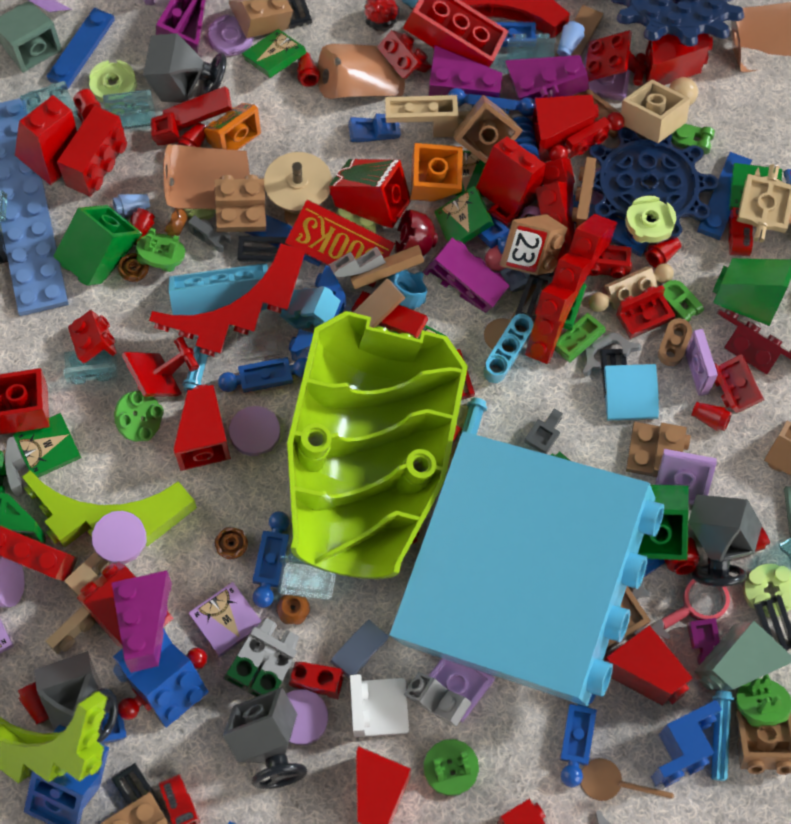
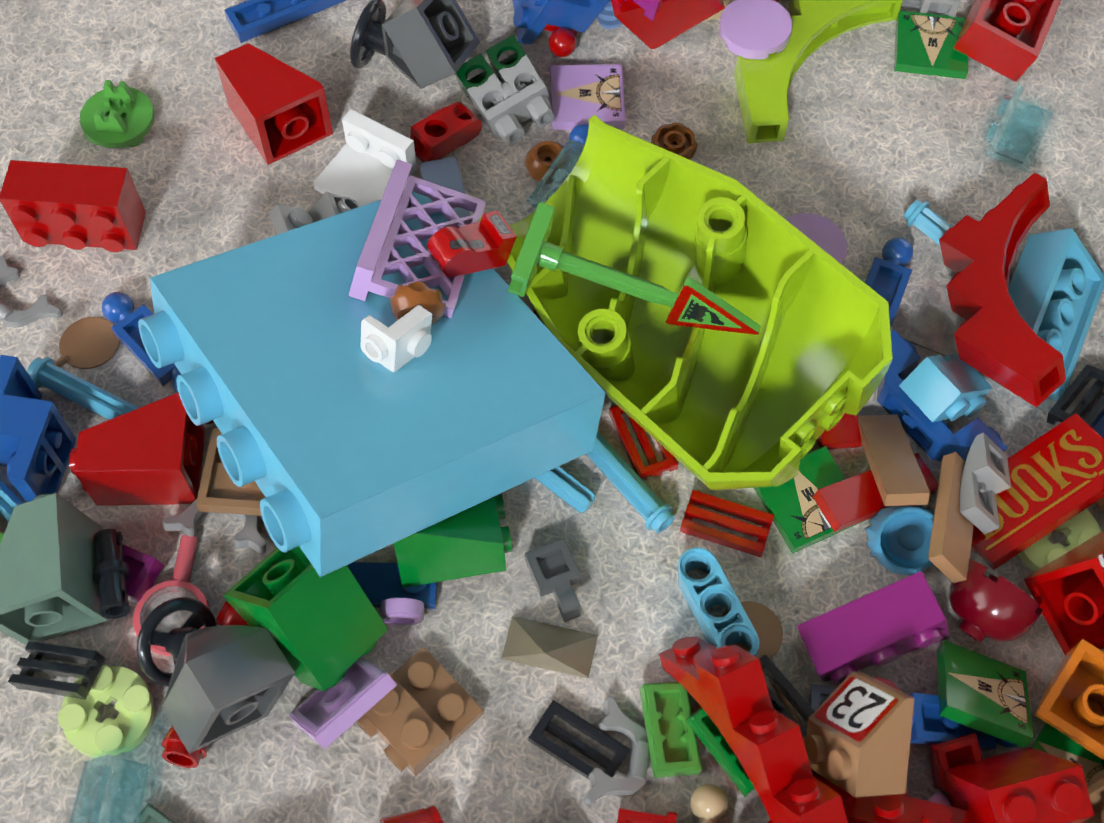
camera: 125 degrees right, 5 degrees down
red bracket [68,310,117,364] -> none
bright green plate [114,391,164,442] -> none
red plate [122,337,199,397] -> none
red slope [173,384,231,471] -> none
lavender tile [286,689,328,745] -> none
bright green plate [424,739,479,796] -> none
medium azure slope [604,364,659,421] -> none
none -> medium azure axle [27,357,139,420]
none -> black pin [93,529,131,619]
none -> lavender fence [349,159,486,318]
none -> white bracket [361,305,432,373]
none -> dark orange plate [390,281,446,326]
none -> red leg [427,210,517,277]
none -> dark tan slope [502,616,598,678]
none -> bright green piece [508,202,761,335]

